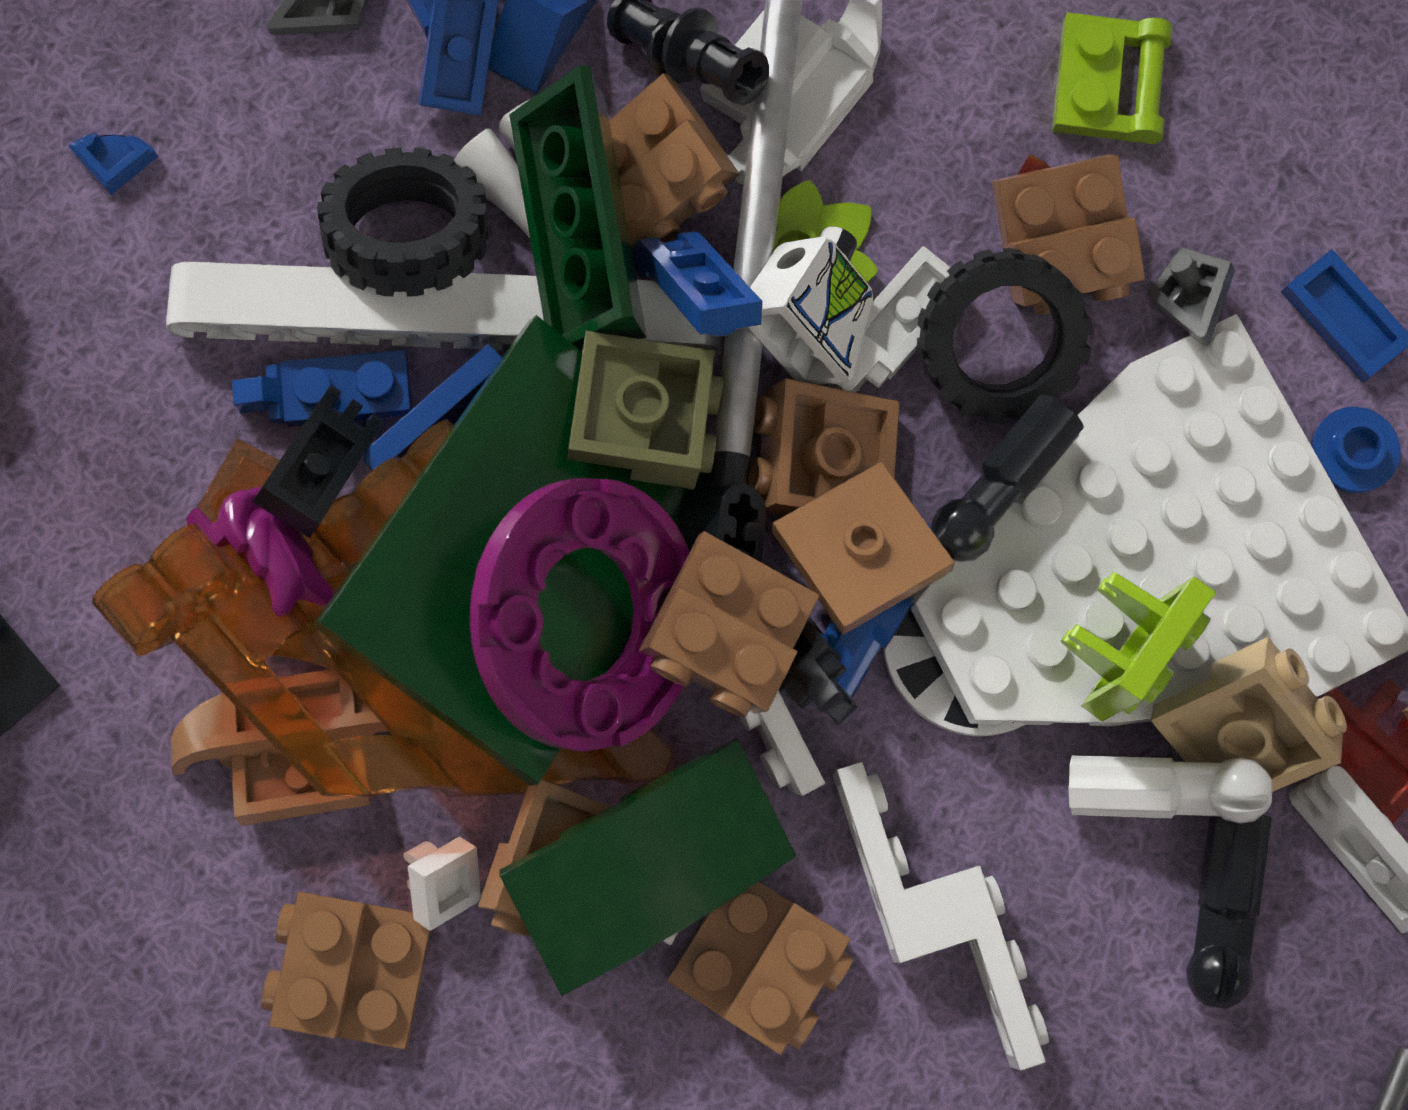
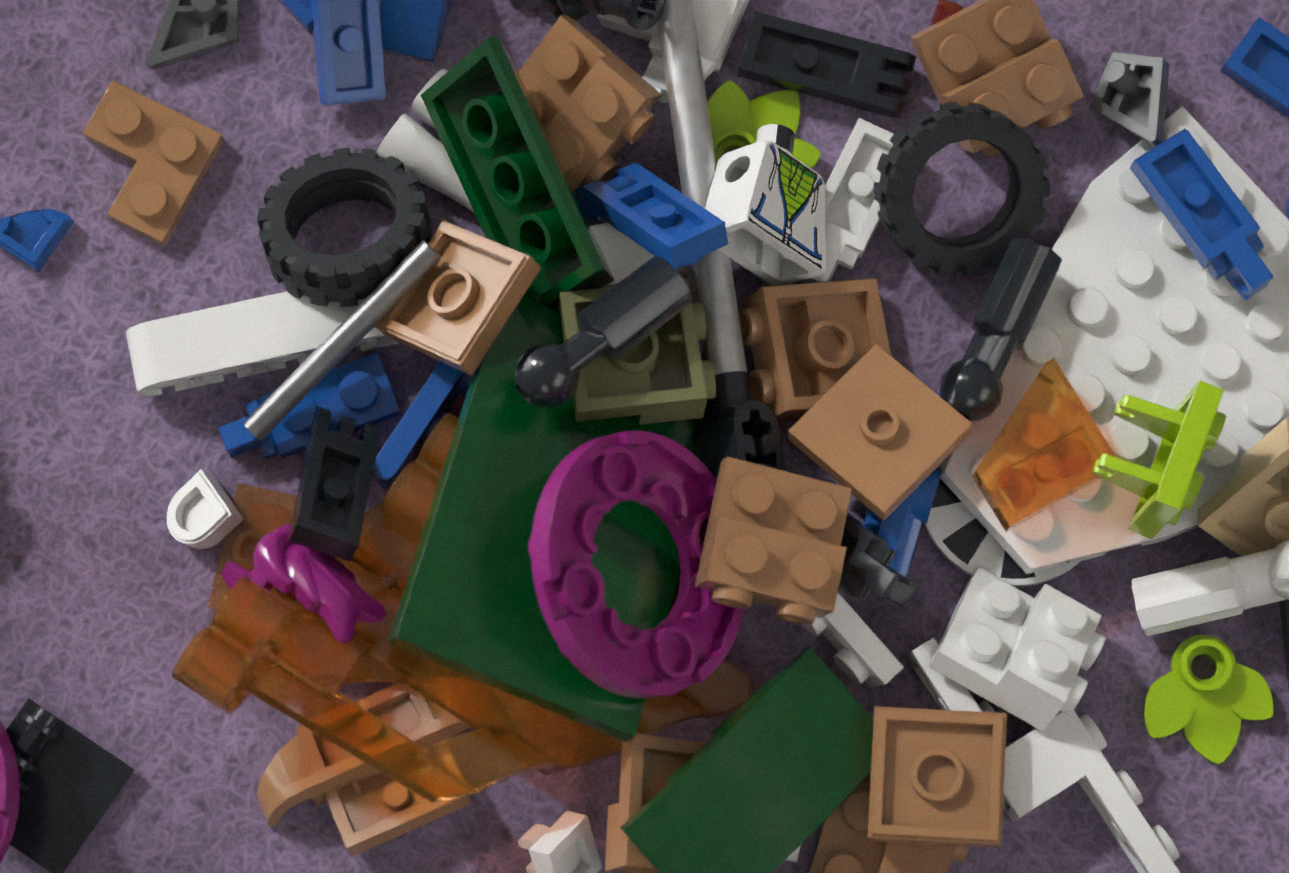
camera: 10 degrees left, 0 degrees up
none -> medium nougat plate [82,80,224,247]
none -> white tile [167,469,244,549]
none -> flat silver bar [243,240,442,441]
none -> medium nougat plate [375,220,541,376]
none -> black piece [514,256,691,408]
none -> black hinge [738,11,917,118]
none -> medium nougat plate [868,706,1007,848]
none -> white plate [929,566,1106,732]
none -> clear orange wing [972,358,1116,532]
none -> blue hinge [1130,128,1274,301]
none -> lime plate [1144,635,1273,765]

